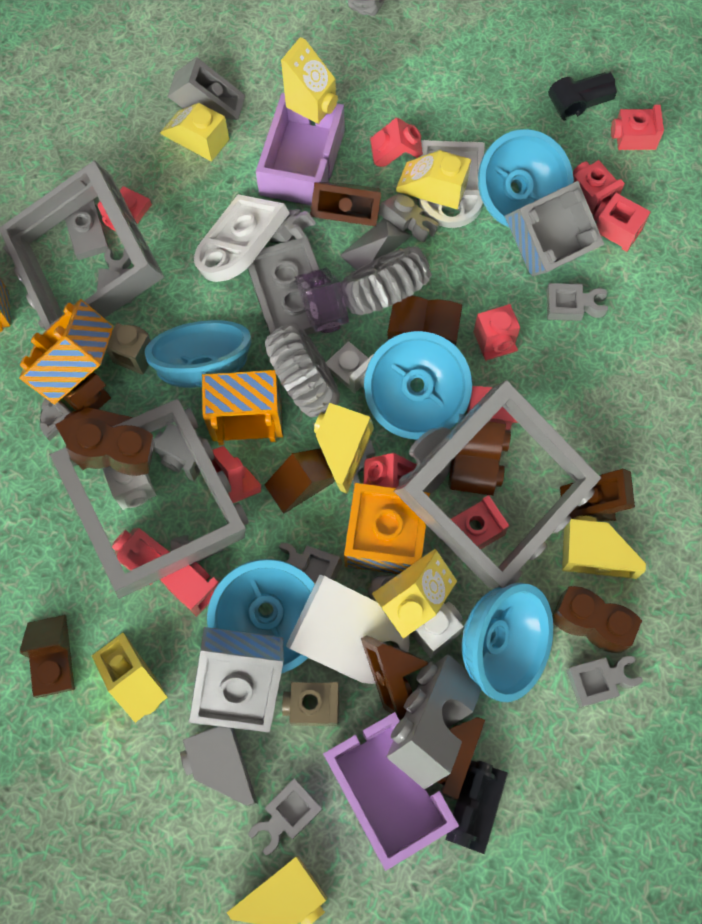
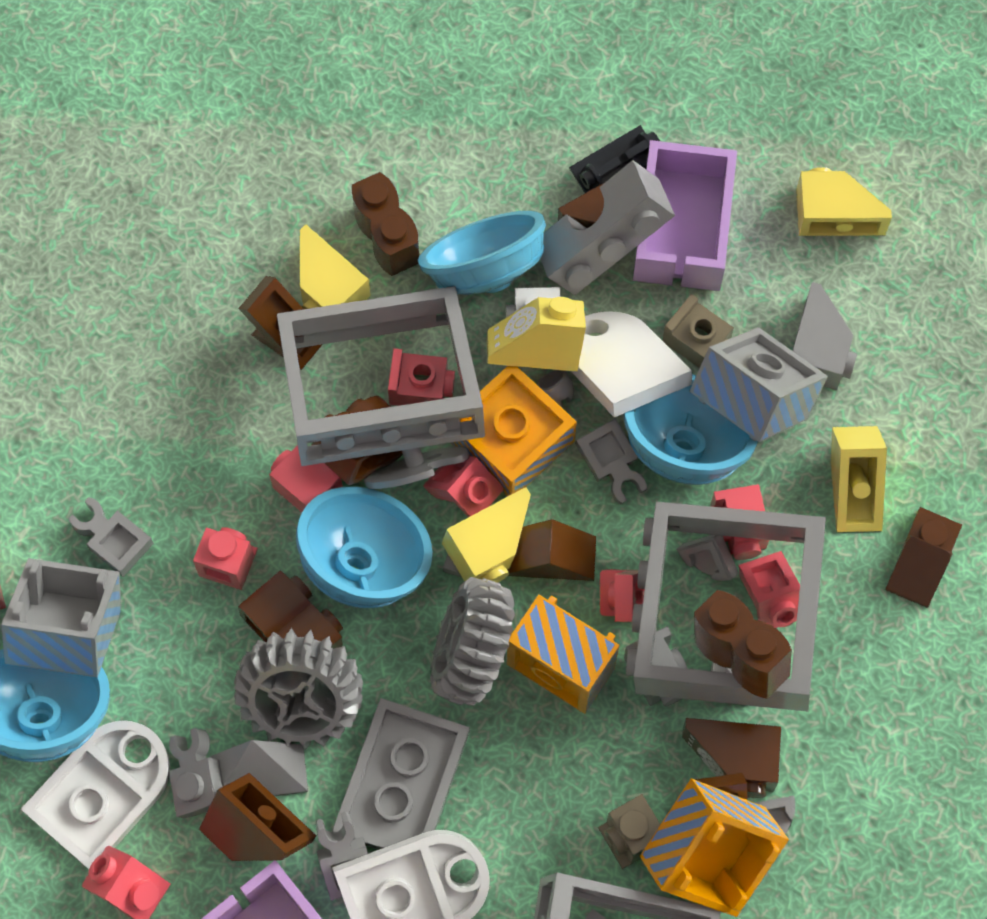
camera: 145 degrees left, 0 degrees up
medium azure hat [145,320,251,388] -> none
light grey plate [248,778,323,855] -> none
clear purple slope [294,267,350,333] -> none
white bracket [326,341,374,394] -> none
reddish brown slope [361,635,428,720] -> none
light yellow slope [396,150,471,210] -> none
light grey plate [566,656,643,708] -> none

